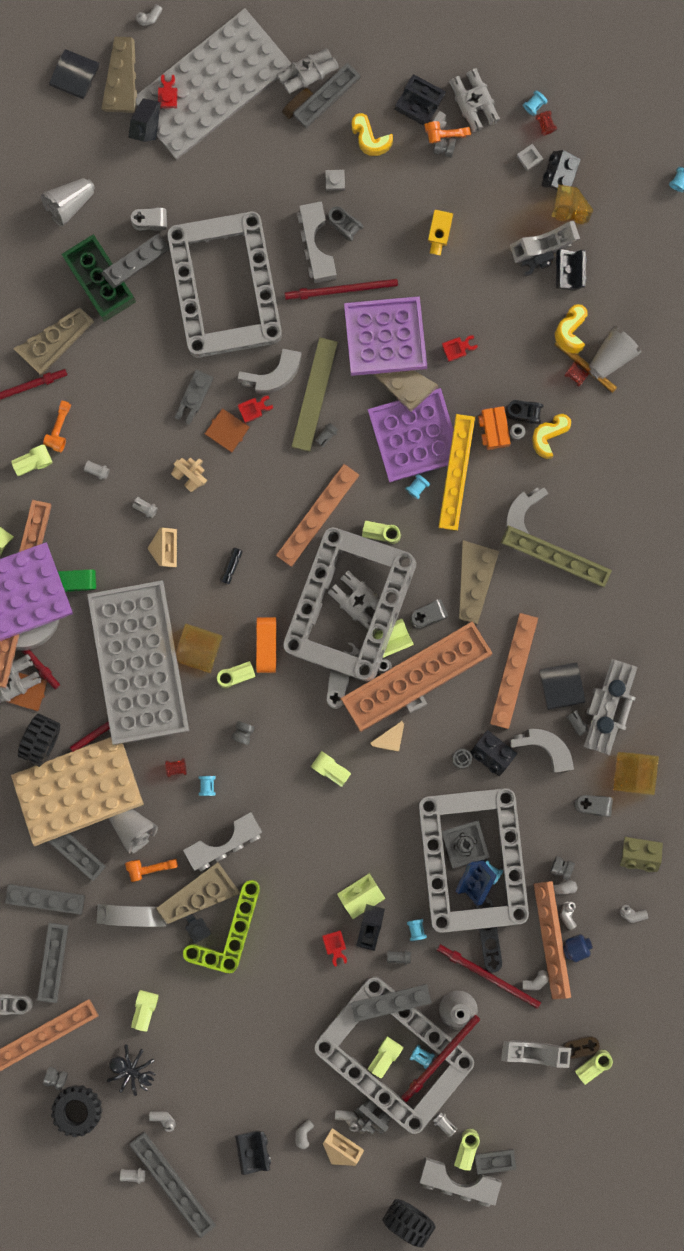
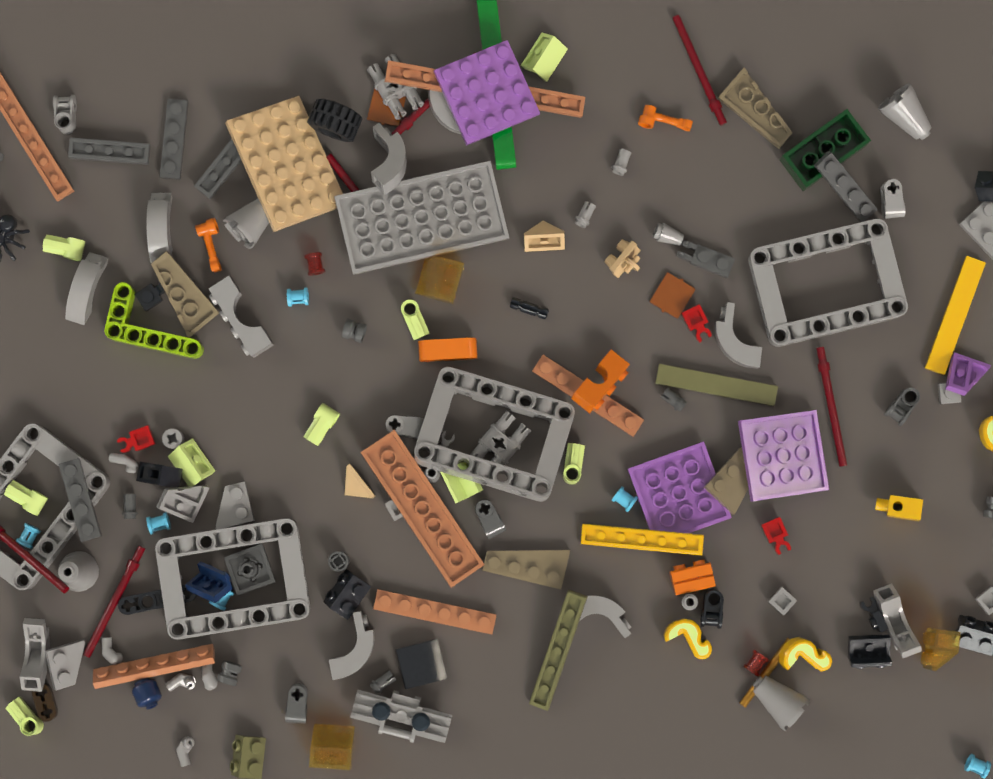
camera: 90 degrees right, 0 degrees up
yellowish green piece [11,445,52,476] -> none
light grey arch [297,201,337,283] -> none
none -> light grey wing [45,639,85,691]
none -> light grey arch [65,252,108,325]
none -> light grey arm [109,453,138,473]
none -> light grey wing [156,485,209,523]
none -> light grey wheel [162,429,185,449]
none -> light grey wing [215,481,255,530]
none -> light grey arch [371,123,407,195]
none -> orange arch [571,349,630,414]
none -> light grey cone [653,223,684,246]
none -> light grey plate [768,587,797,616]
none -> yellow tile [925,256,986,375]
none -> medium lavender wing [945,352,991,396]

